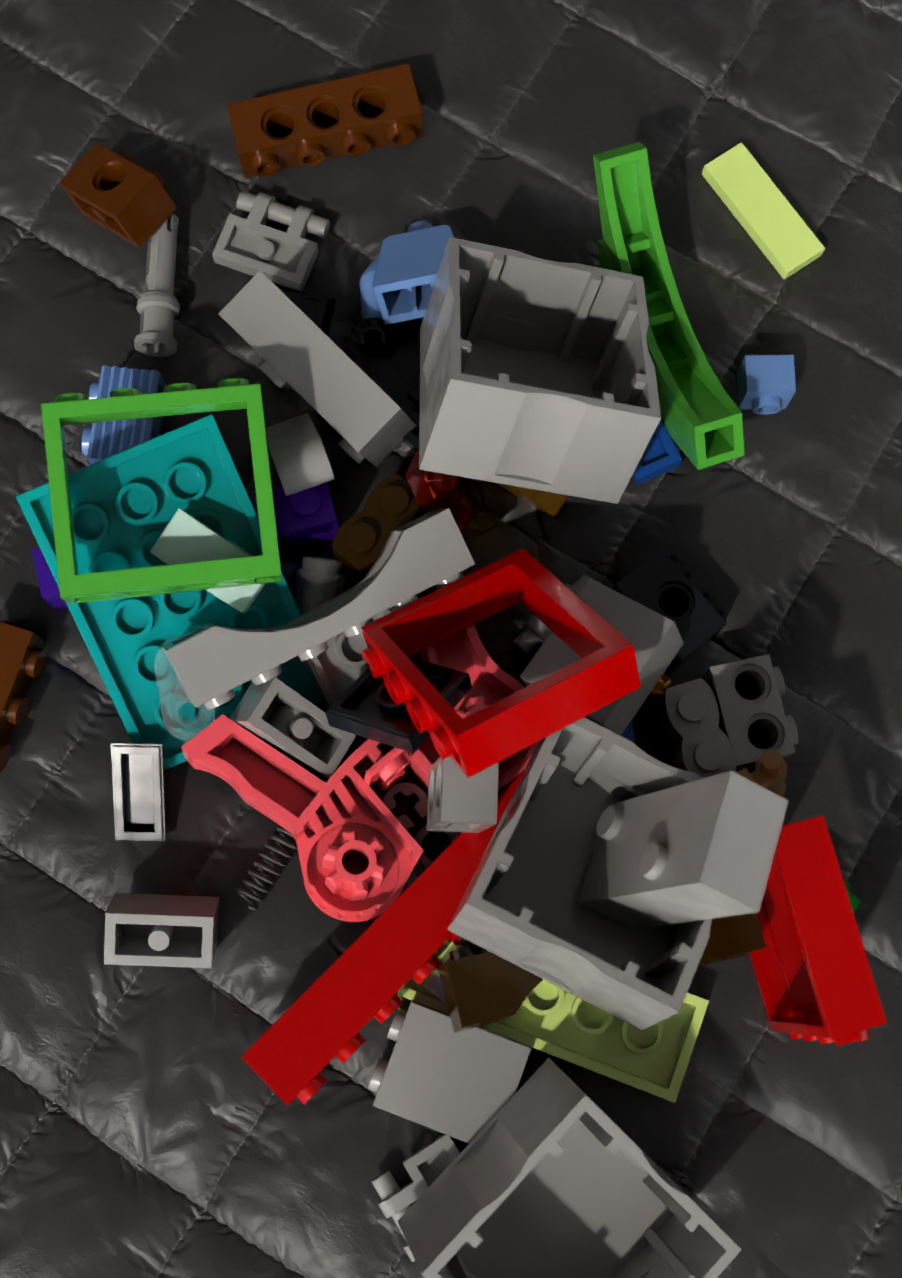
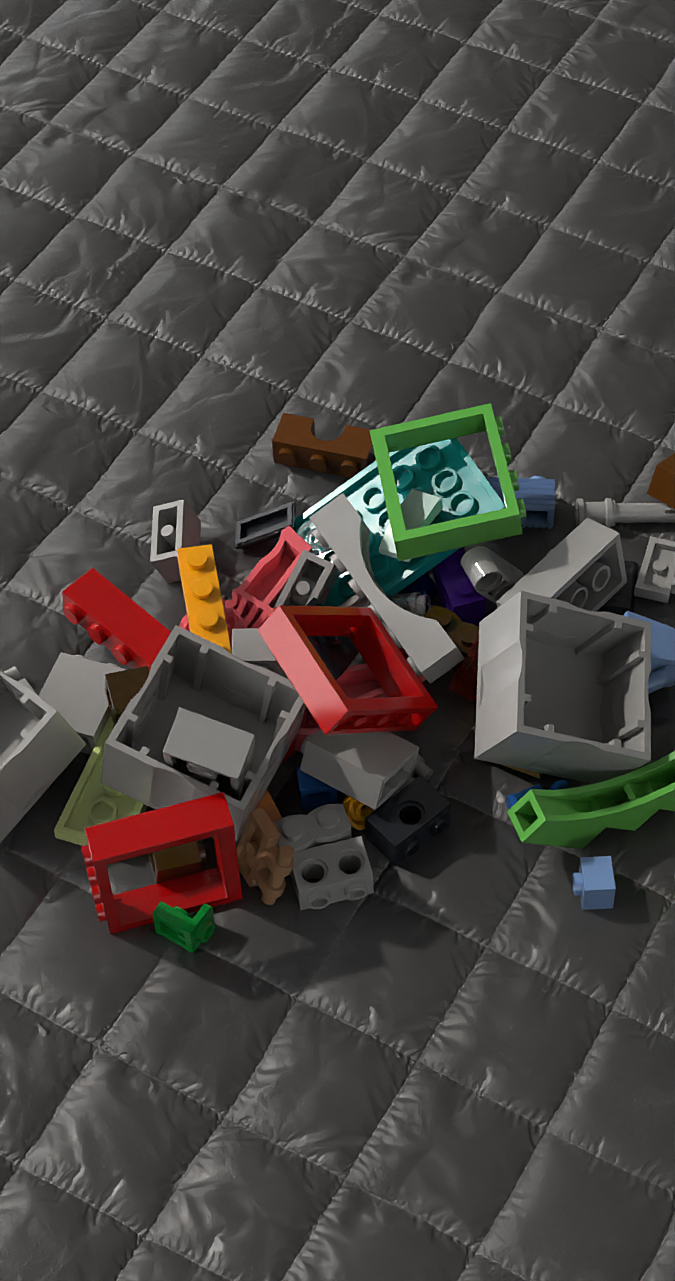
camera: 90 degrees right, 25 degrees down
none -> light orange plate [177,544,232,654]

